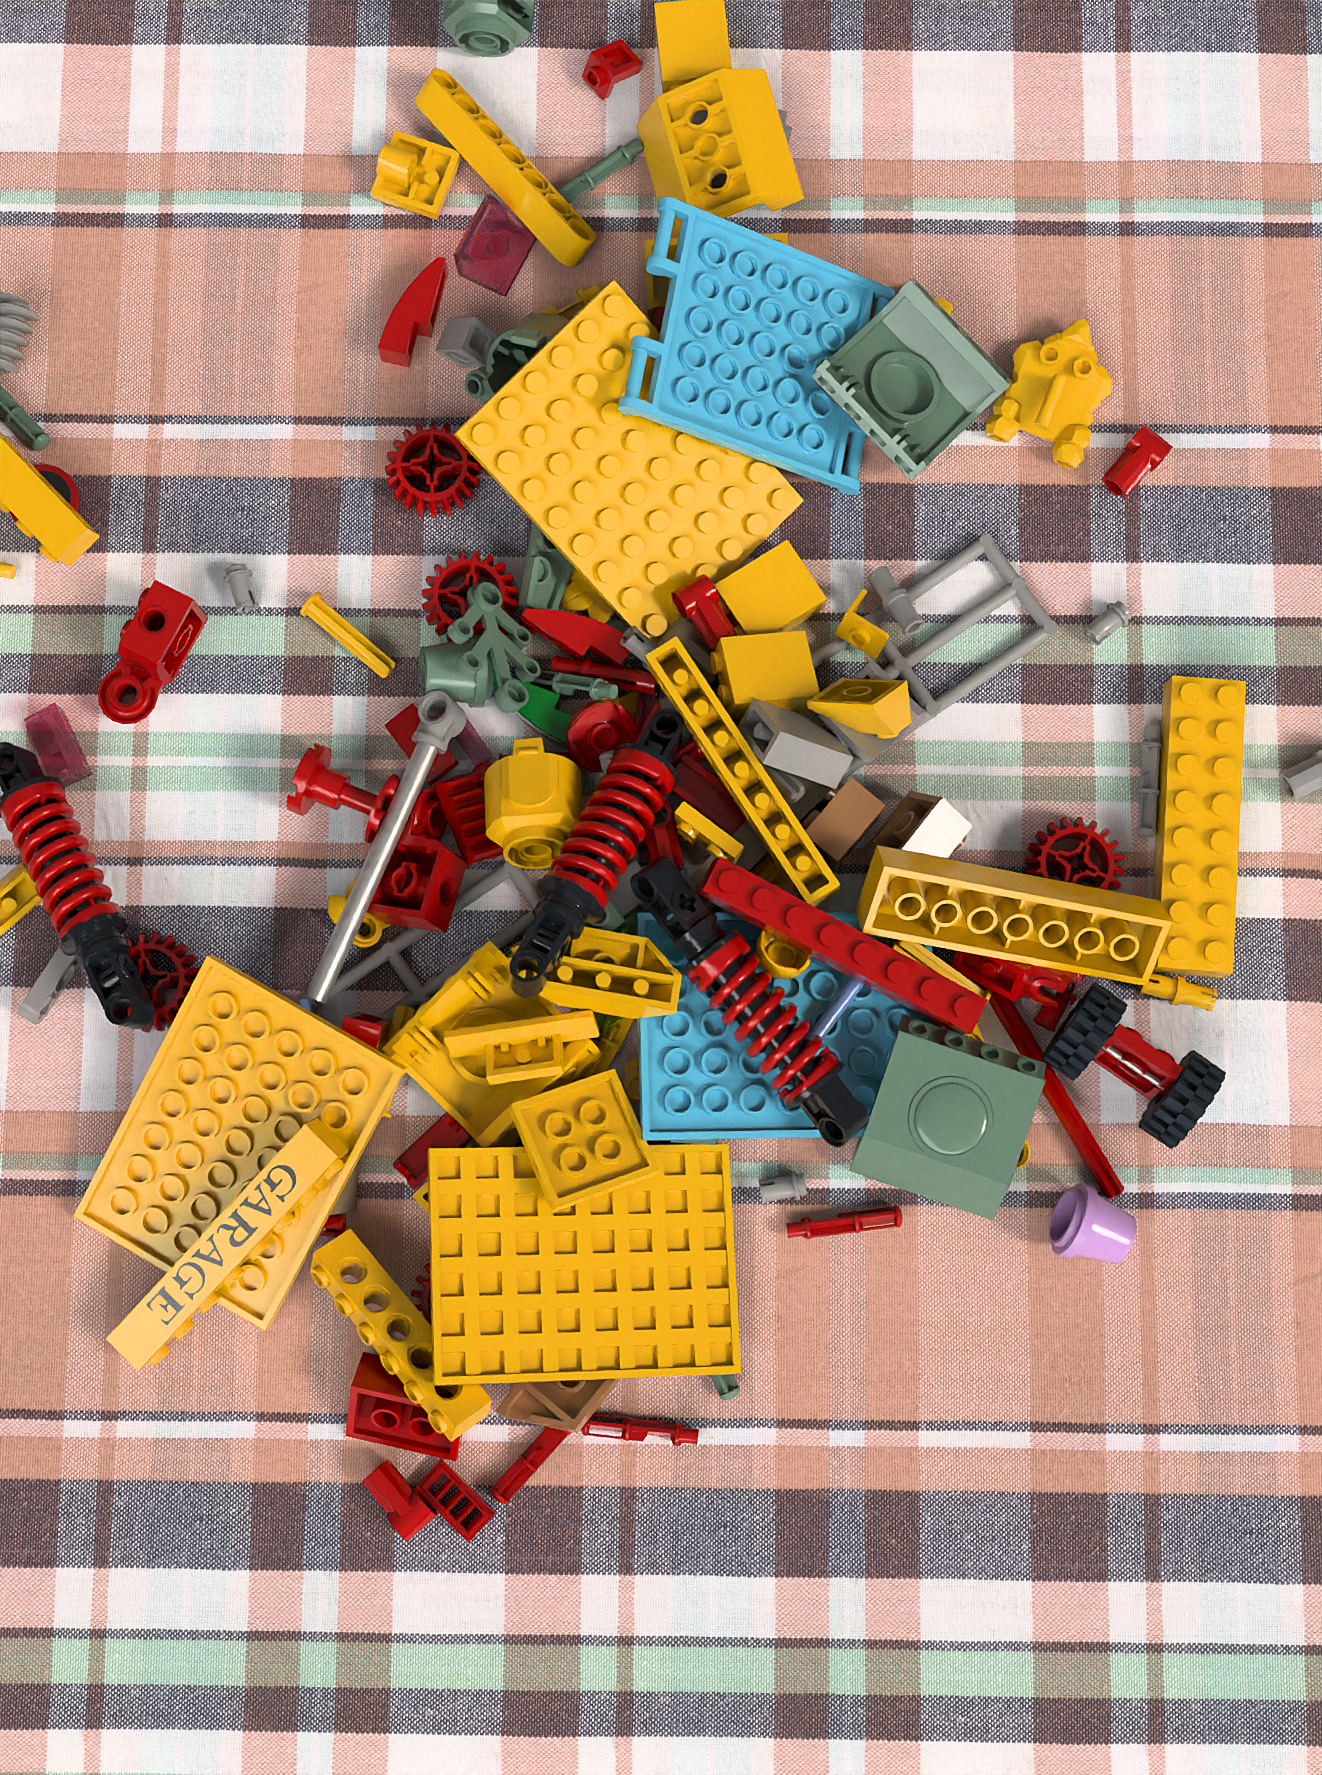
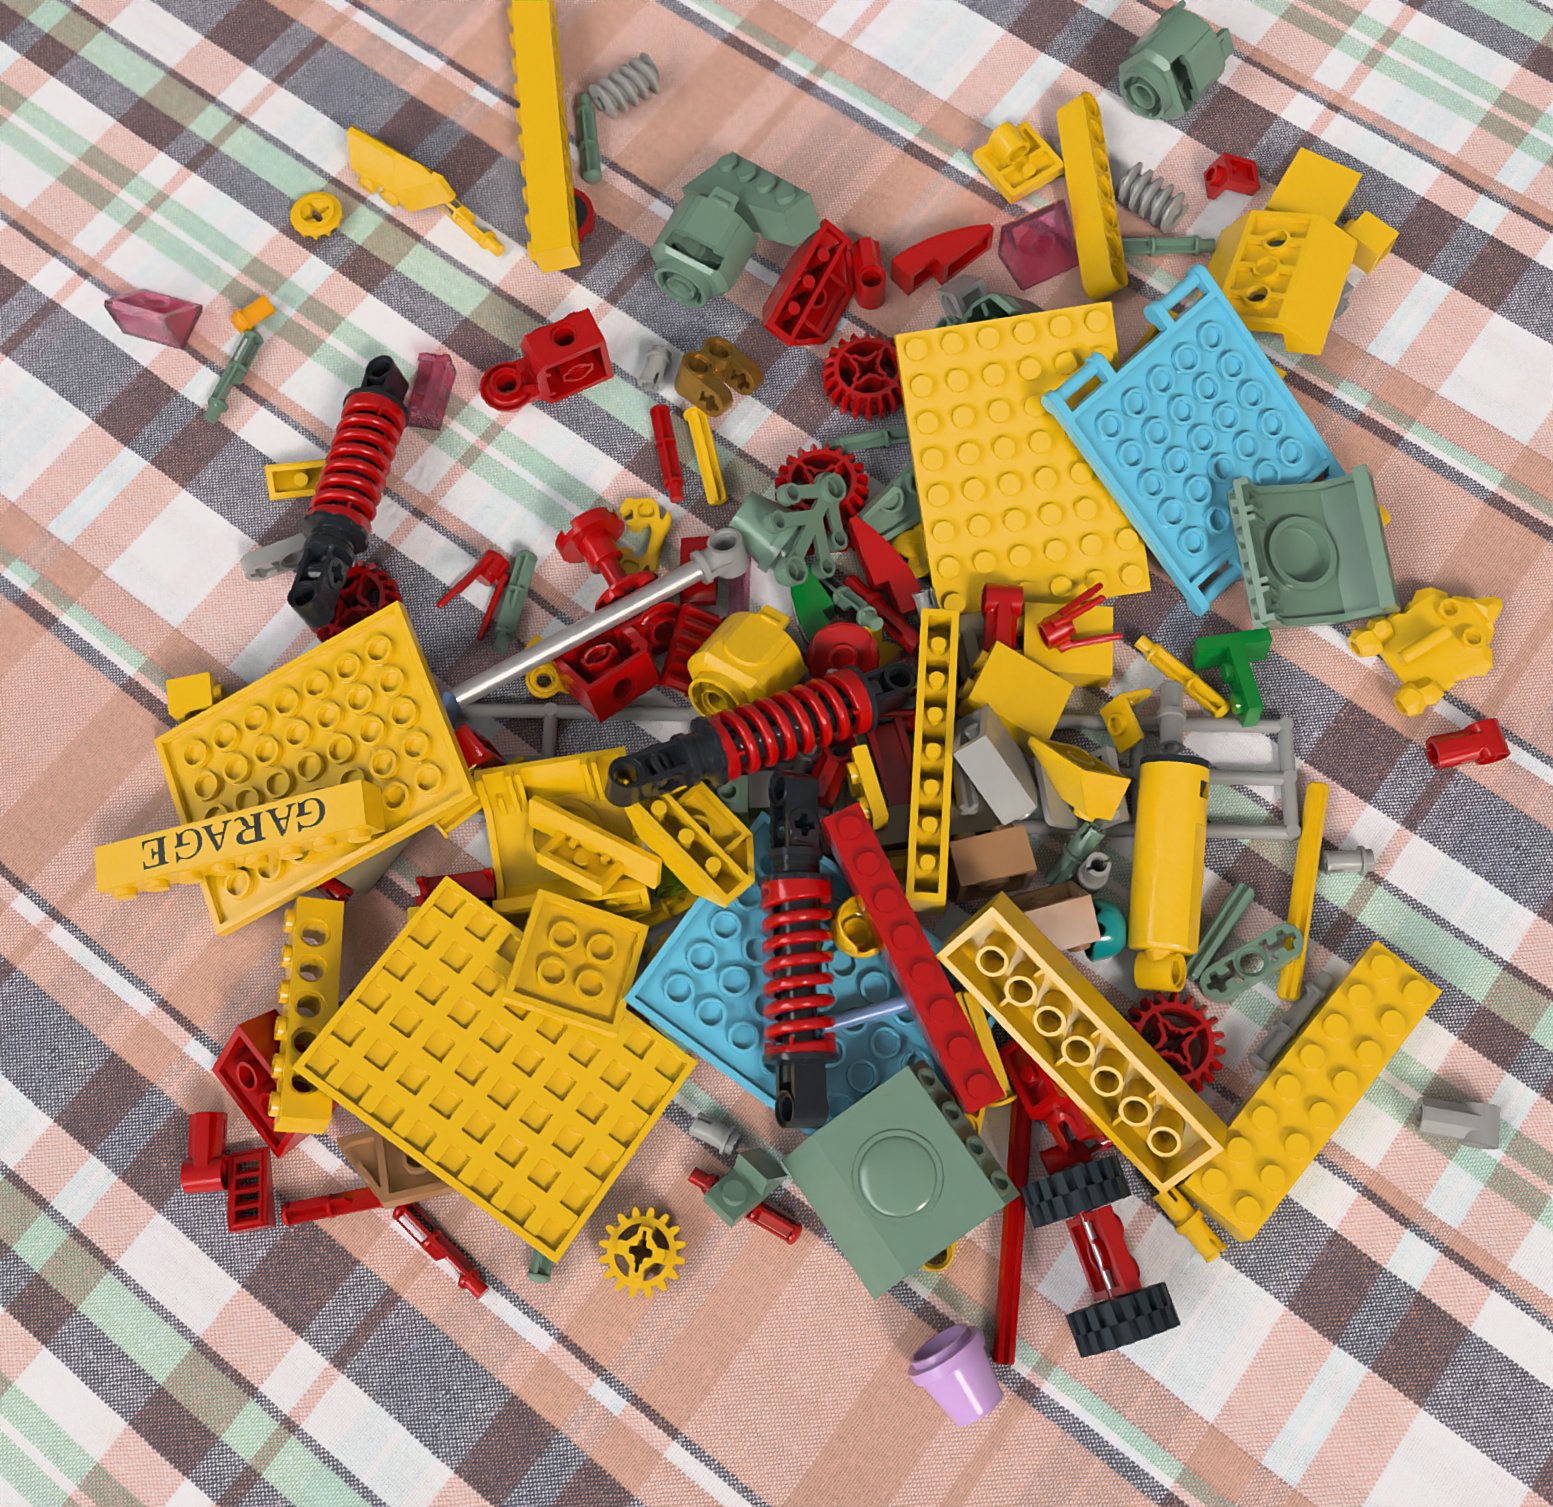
camera: 40 degrees right, 10 degrees down
none -> yellow brick [166,672,228,724]
none -> red plant [437,549,510,641]
none -> sand green piece [492,550,538,654]
none -> yellow gear [598,1207,687,1298]
none -> yellow helmet [619,497,672,575]
none -> sand green piece [650,186,759,308]
none -> red piece [650,404,684,503]
none -> pearl gold piece [674,337,764,418]
none -> sand green wedge [681,152,821,247]
none -> sand green slope [703,1148,788,1229]
none -> red wedge [762,218,855,347]
none -> sand green piece [821,425,909,455]
none -> red piece [850,237,887,310]
none -> red plant [1037,582,1123,653]
none -> sand green axle [1045,820,1107,885]
none -> light grey pin [1076,852,1112,895]
none -> teal hair [1084,899,1128,962]
none -> light grey piece [1114,162,1189,234]
none -> yellow piece [1126,754,1211,992]
none -> yellow piece [1134,635,1230,718]
none -> sand green axle [1185,882,1255,983]
none -> green bracket [1190,628,1272,728]
none -> sand green beam [1200,923,1304,1003]
none -> yellow axle [1277,781,1329,1001]
none -> yellow brick [1342,210,1399,275]

